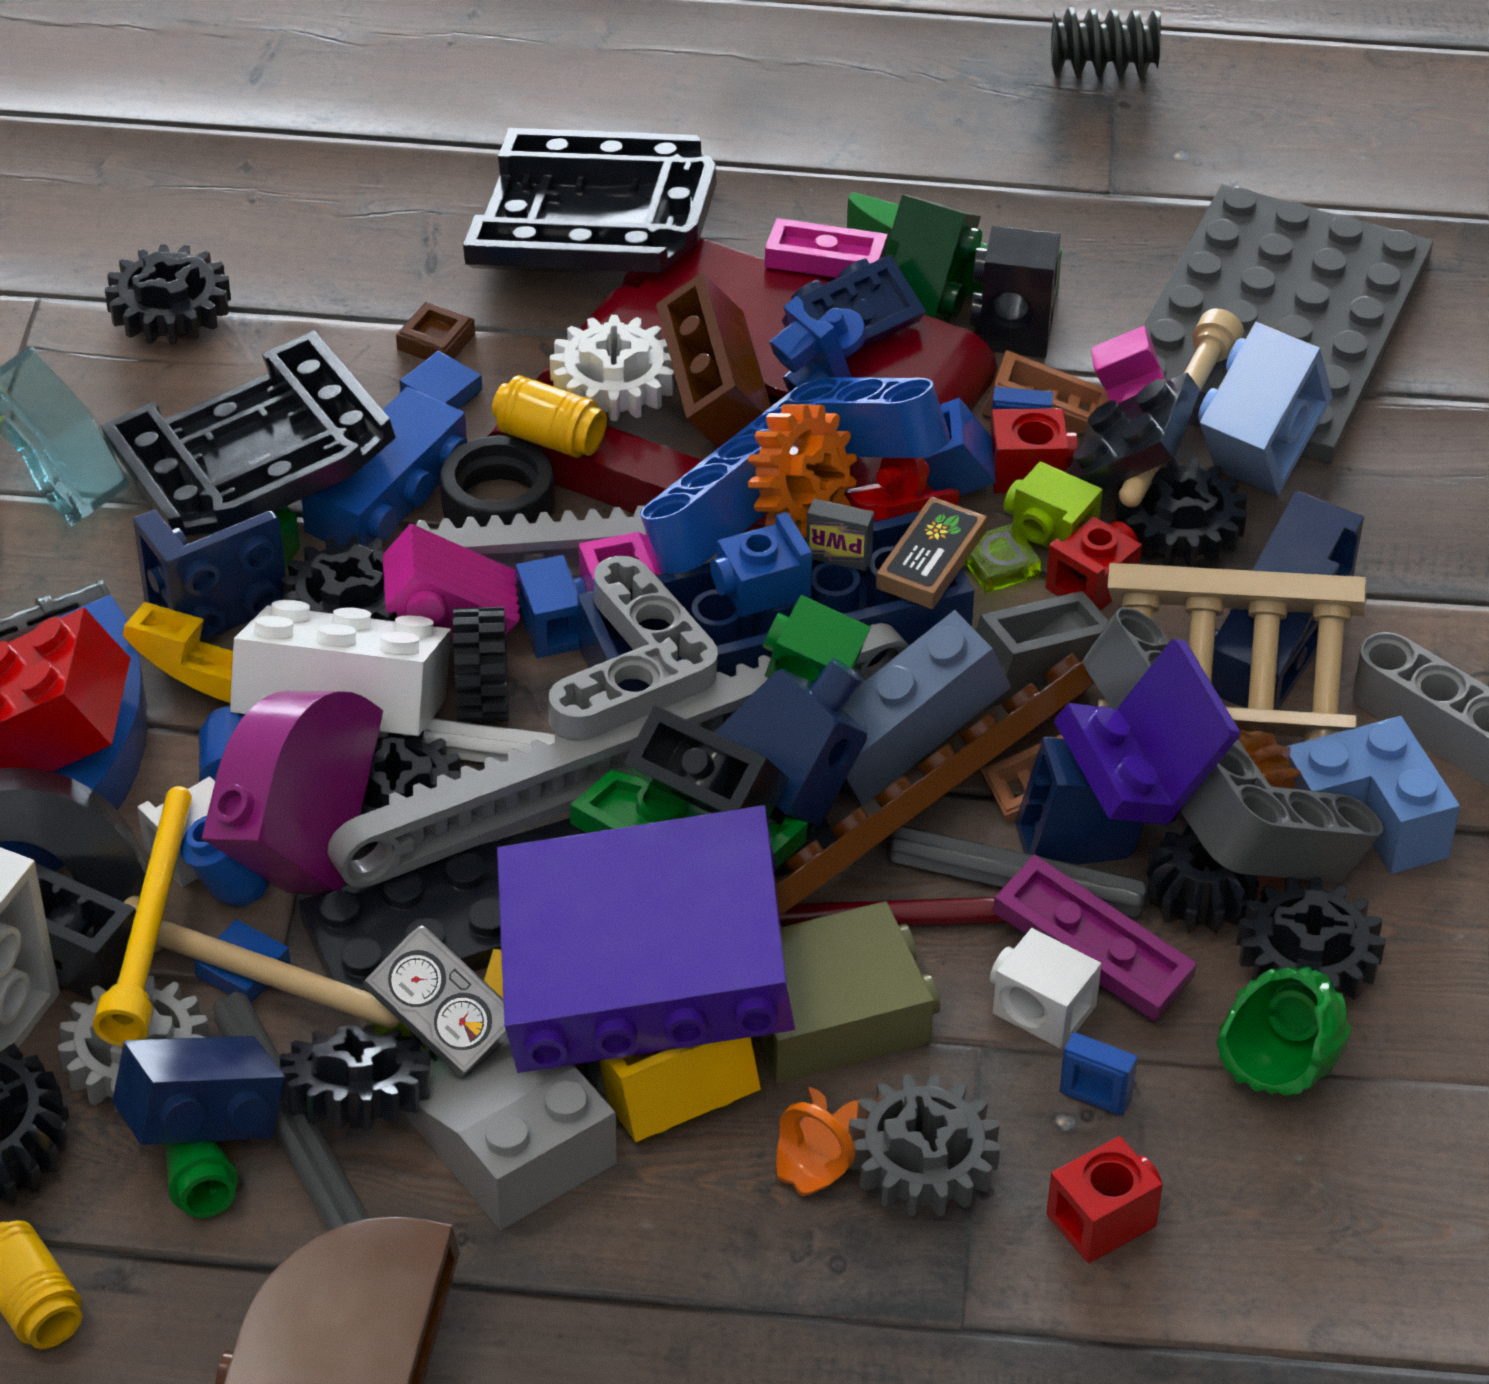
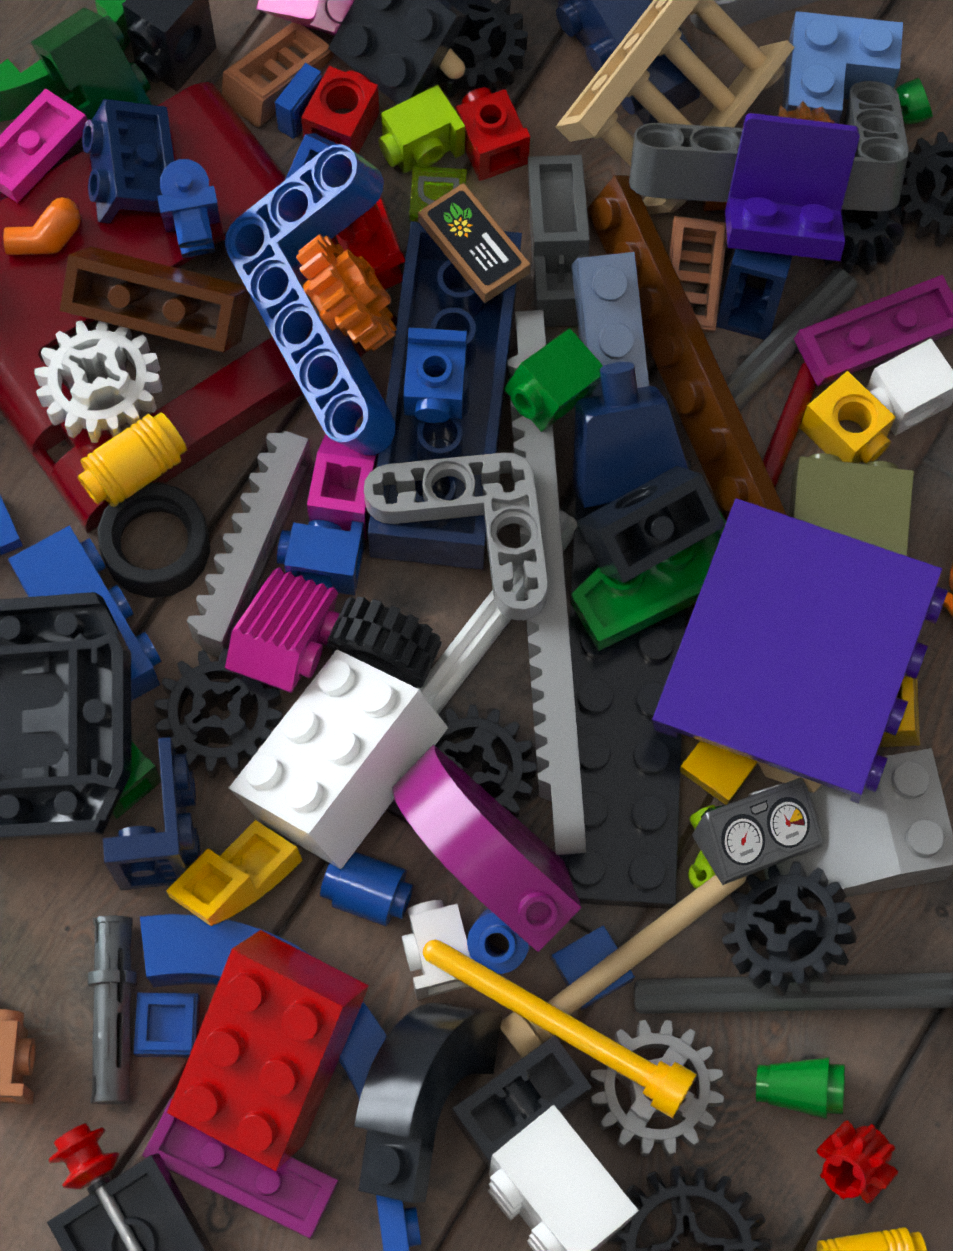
camera: 65 degrees left, 25 degrees up
dark blue brick [112,1036,285,1145] -> none
tile [807,499,874,571] -> none
none -> orange arm [3,197,81,255]
none -> yellow brick [800,371,896,464]
none -> red gear [816,1120,899,1204]
none -> green hinge [895,77,933,125]

